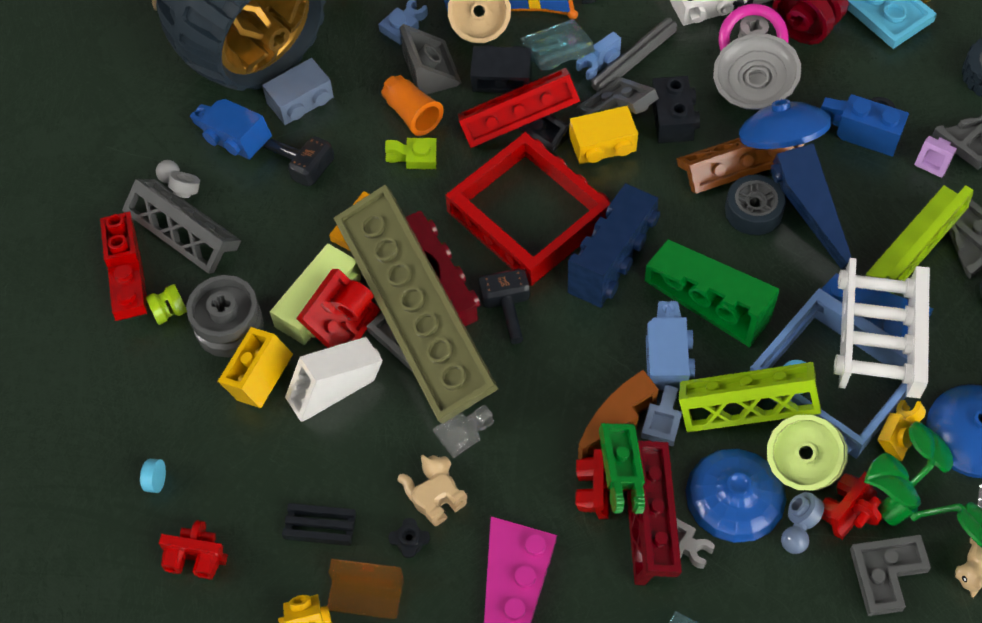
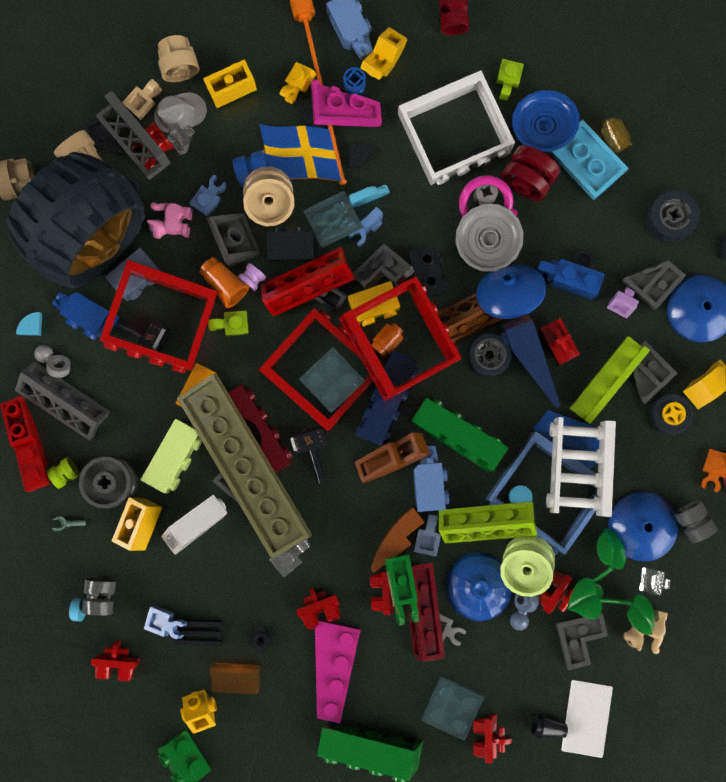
camera: 10 degrees left, 25 degrees up
red plate [296,269,381,348] -> none
tan animal [397,455,468,527] -> none
dark grey axle [591,17,677,92] -> none
yellow plate [877,400,926,461] -> none
none -> medium azure tile [16,312,42,336]
none -> sand green hand [52,517,86,531]
none -> dark grey wheel [82,578,116,616]
none -> red window [100,260,218,374]
none -> plate [144,605,187,639]
none -> bright pink animal [147,202,193,239]
none -> lavender wheel [238,263,267,291]
none -> red hips [296,587,340,630]
none -> clear light blue plate [299,347,365,413]
none -> red window [339,277,462,401]
none -> medium azure tile [349,185,390,209]
none -> dark orange slope [355,432,430,483]
none -> orange brick [371,323,404,357]
none -> red hips [539,318,580,366]

